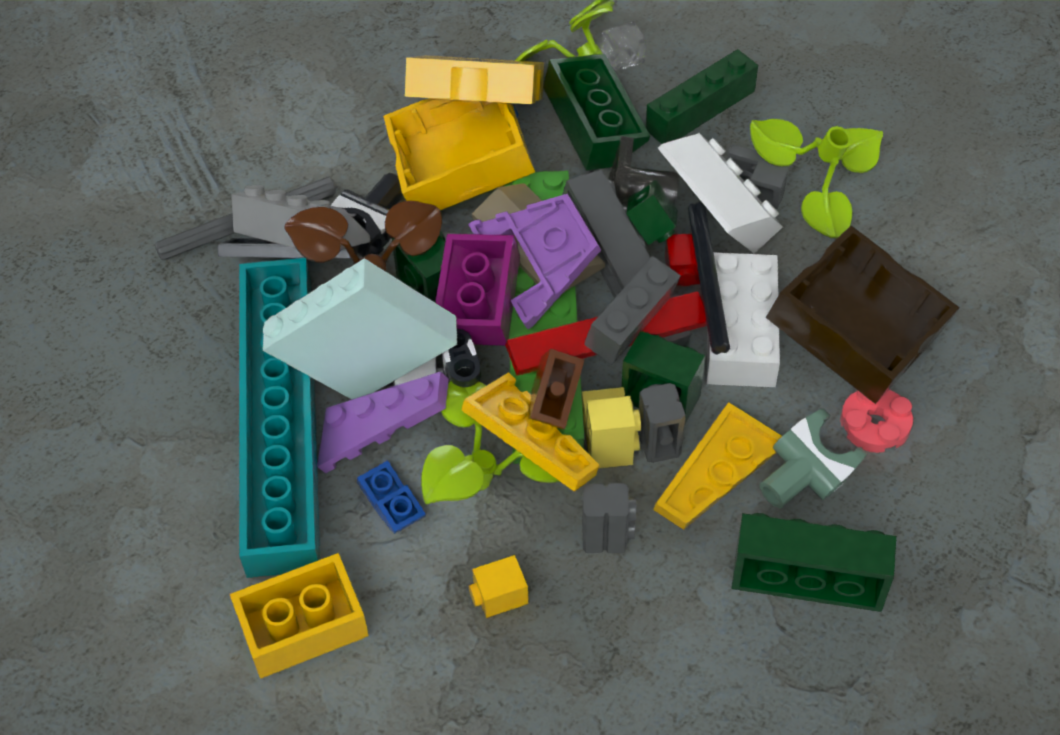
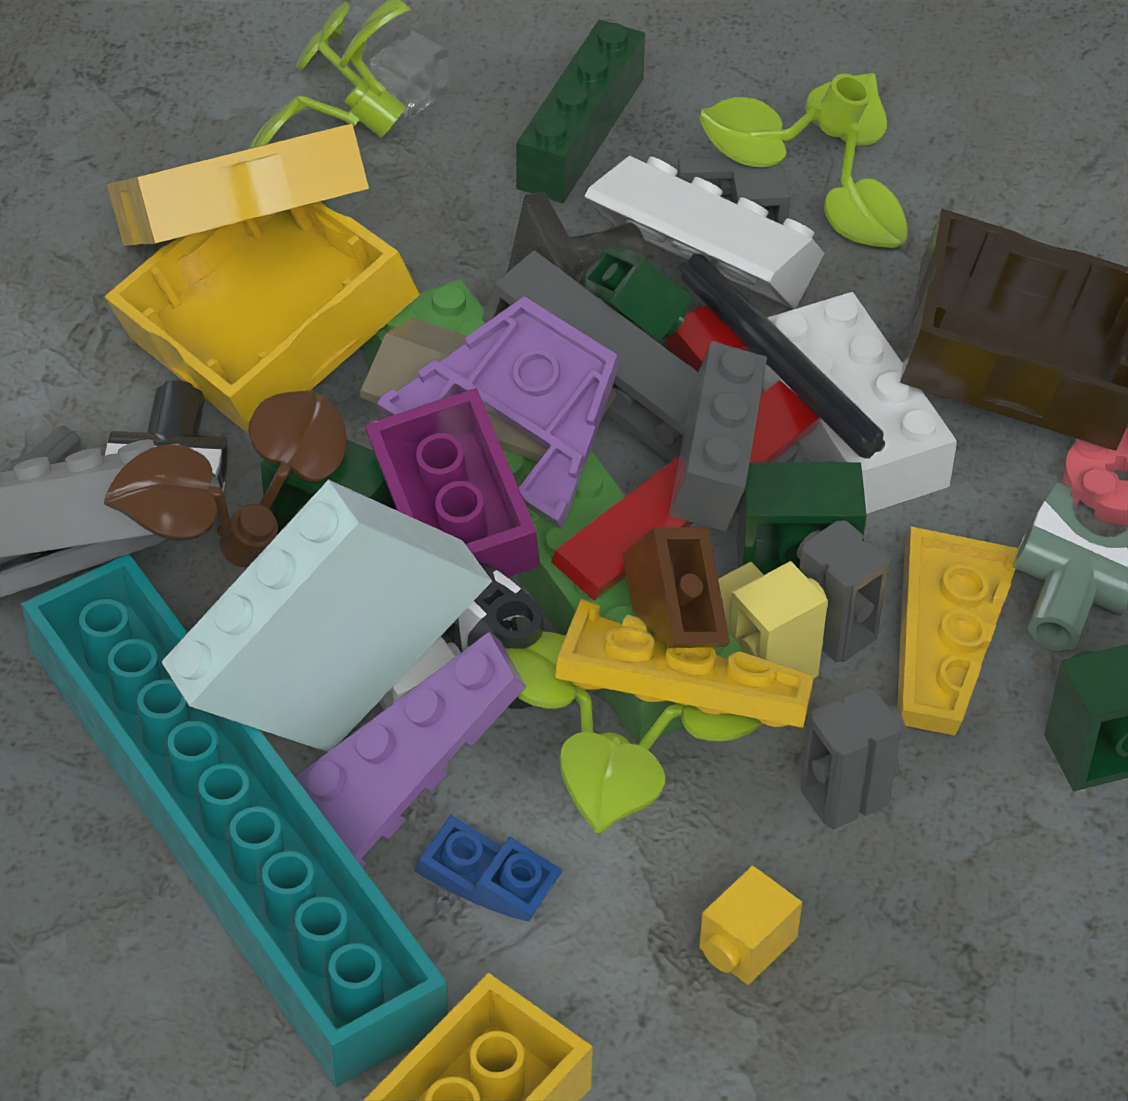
camera: 30 degrees left, 5 degrees down
dark green slope [543,54,651,171] -> none

